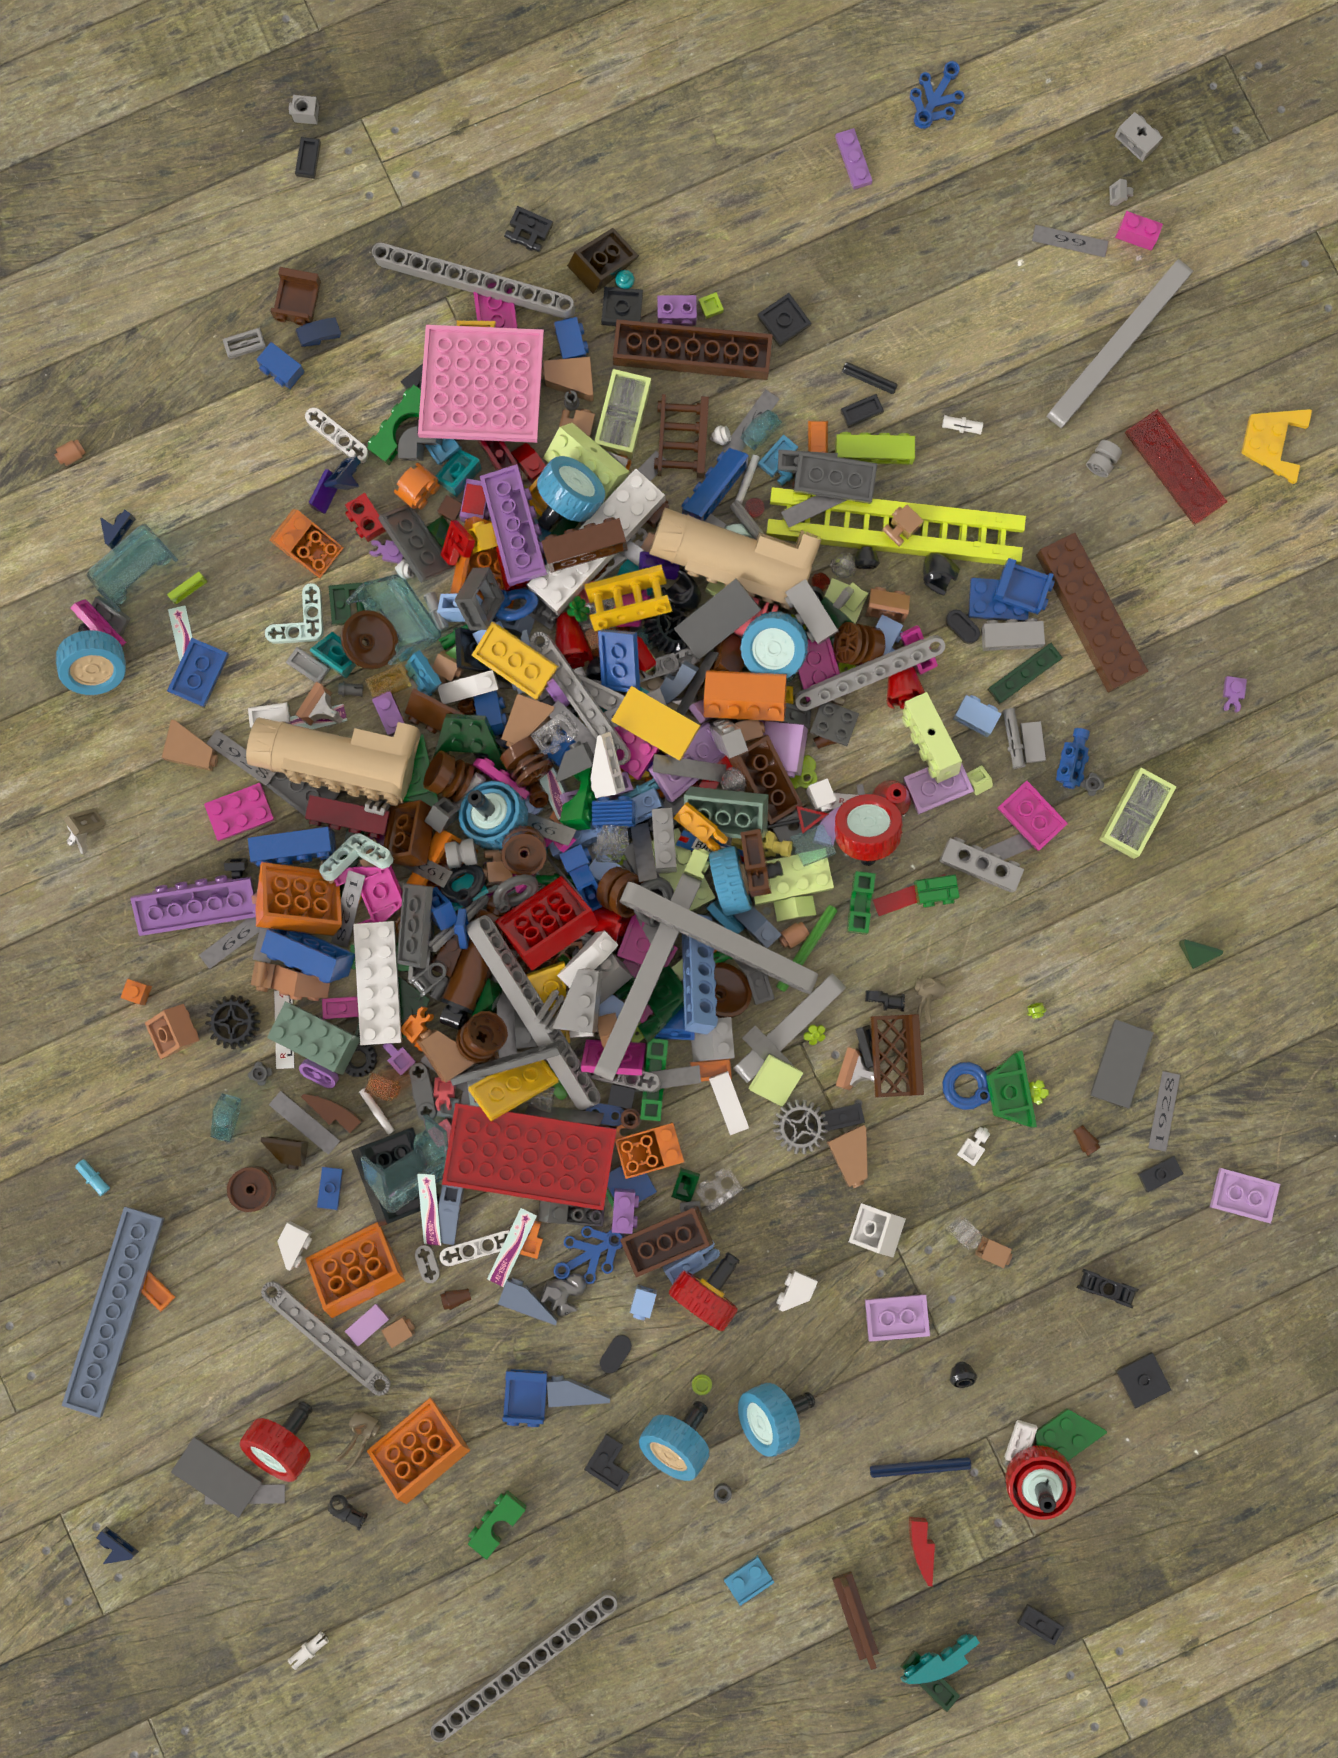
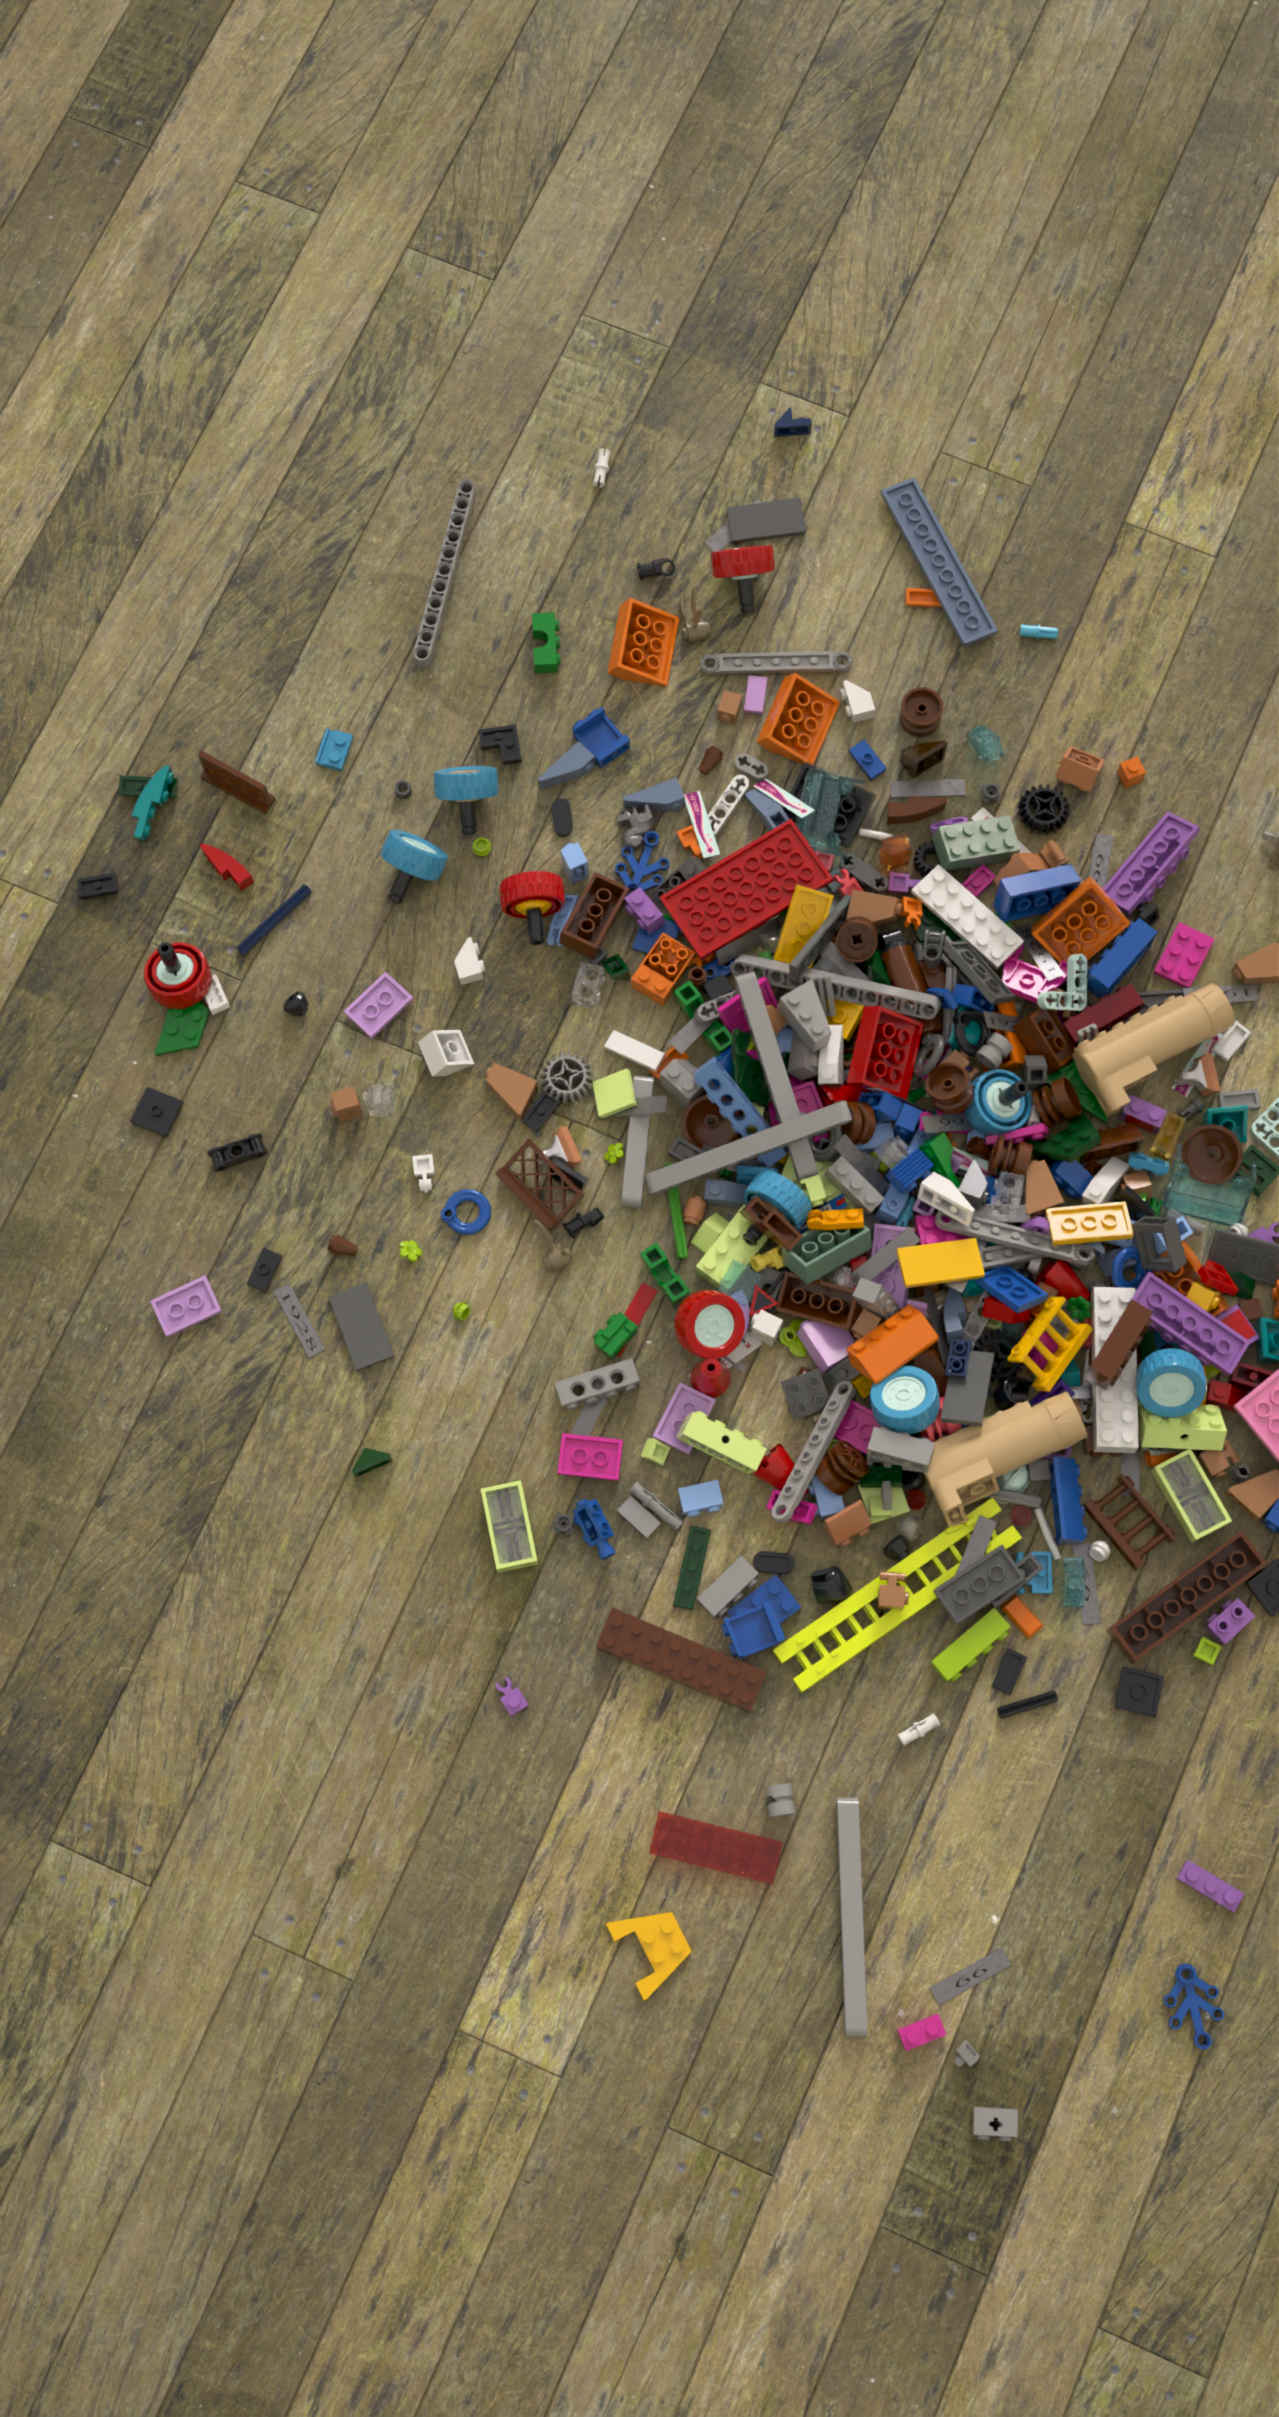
camera: 145 degrees right, 10 degrees down
green wing [986,1050,1037,1128] -> none
none -> dark blue slope [946,1339,972,1377]

